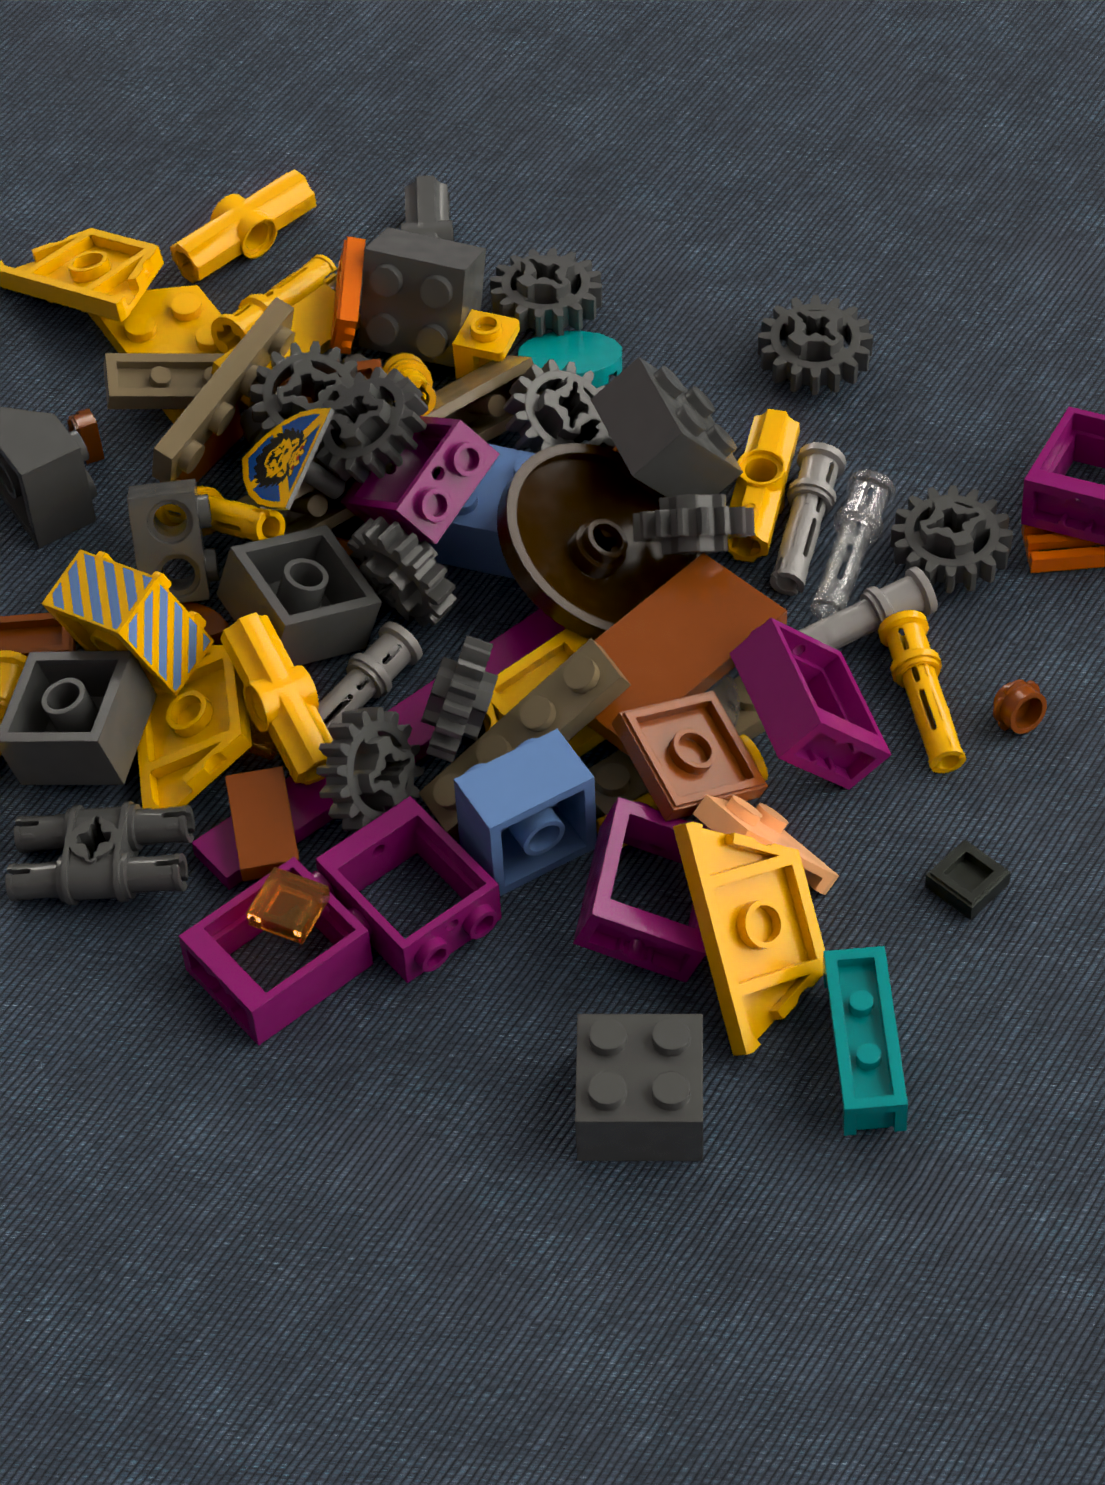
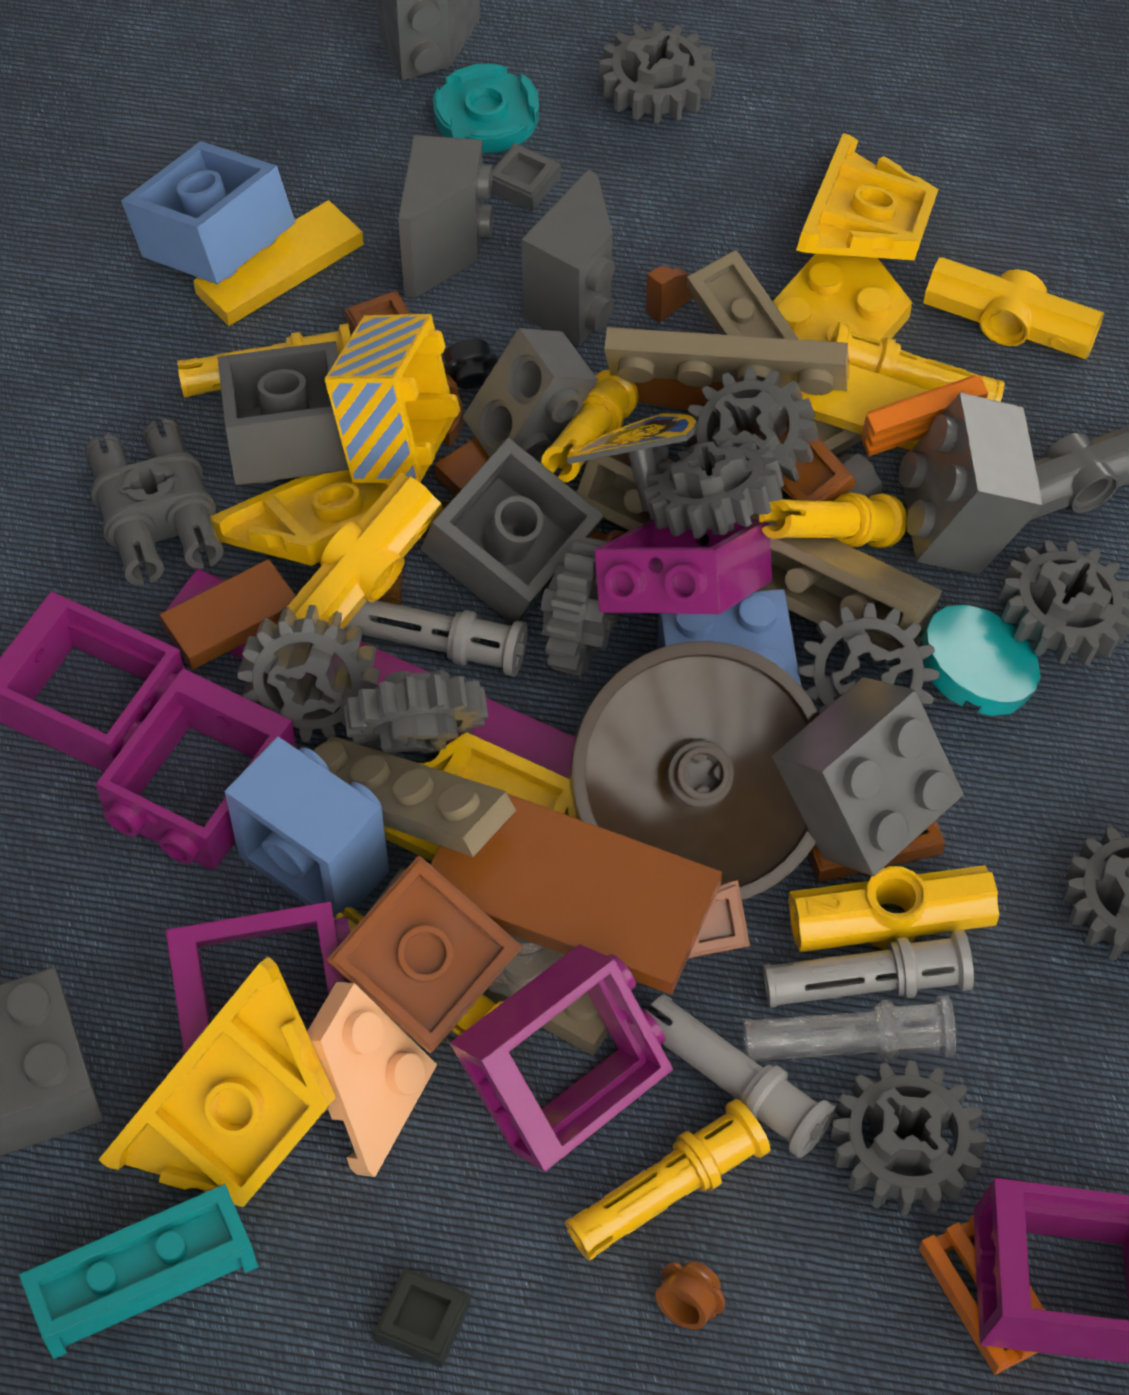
camera: 65 degrees right, 5 degrees up
clear orange tile [246,867,330,944] -> none
yellow bracket [452,309,520,380] -> none
dark grey gear [632,494,755,555] -> none

